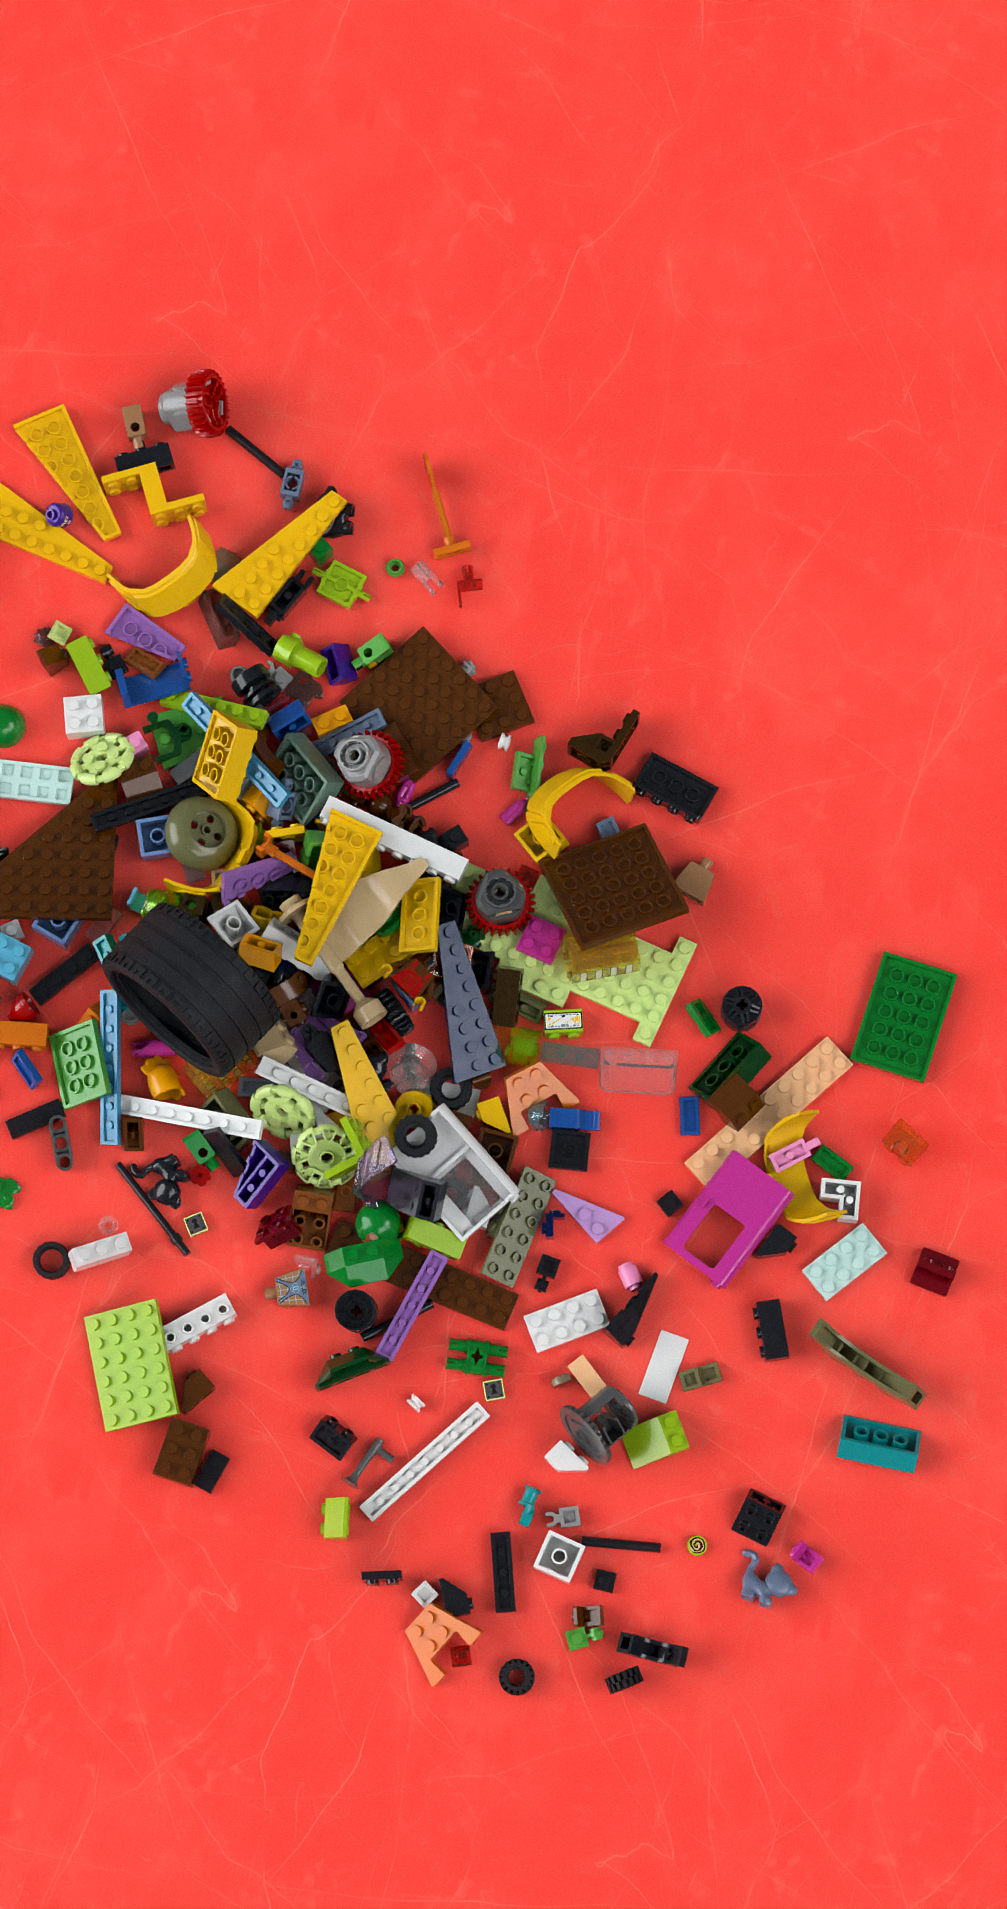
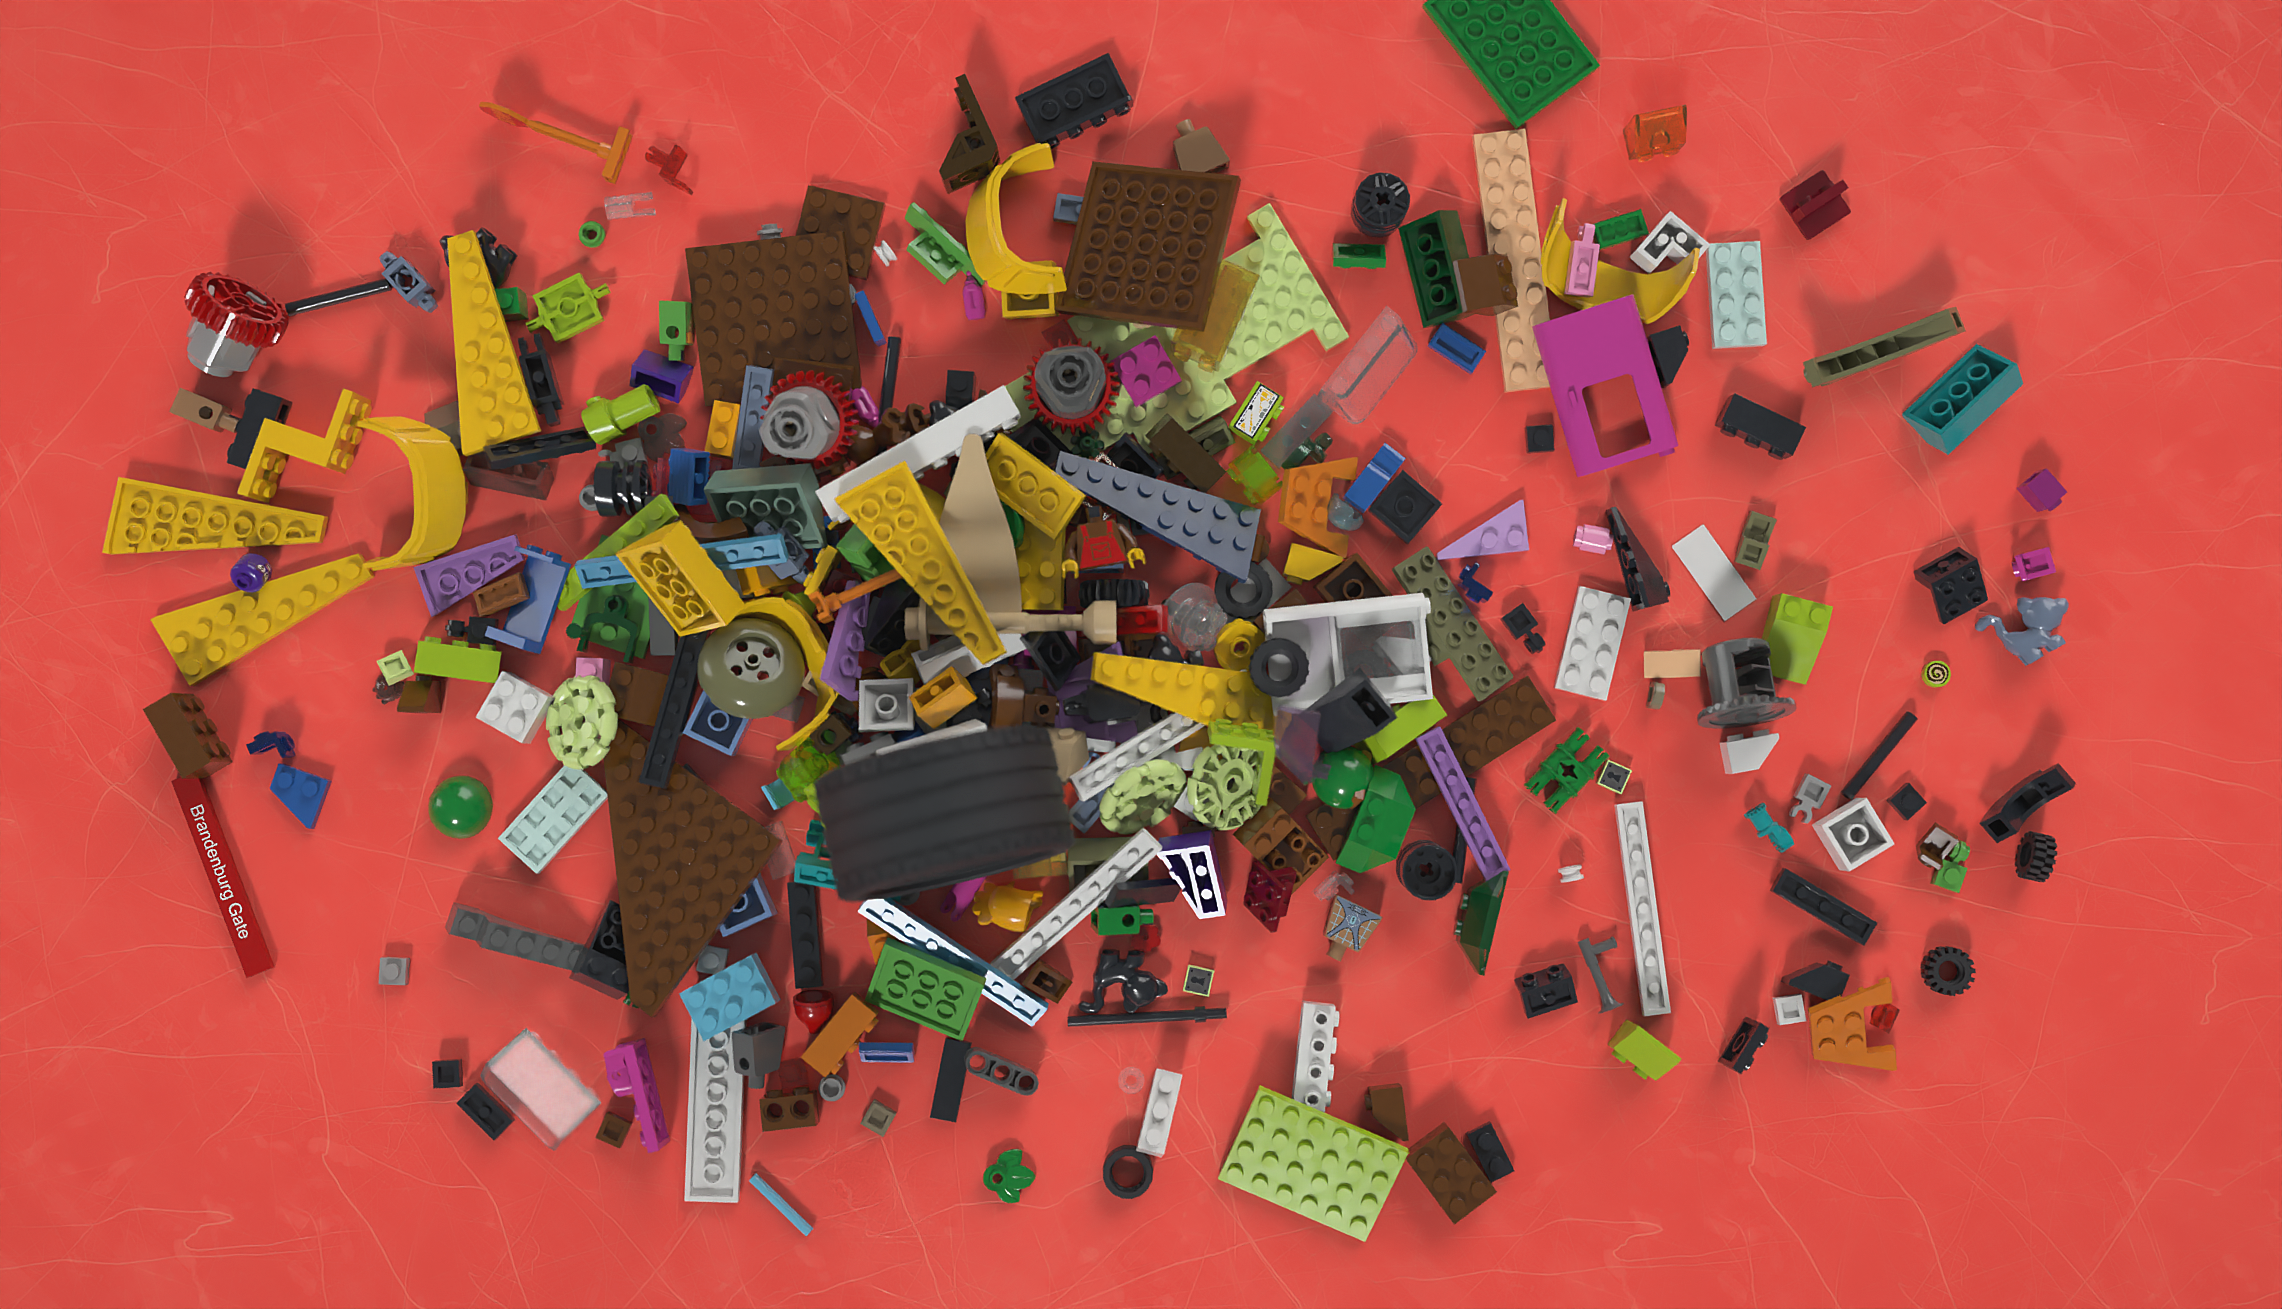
camera: 60 degrees left, 10 degrees up
none -> clear green piece [1281,433,1333,469]
none -> magenta brick [2016,468,2067,512]

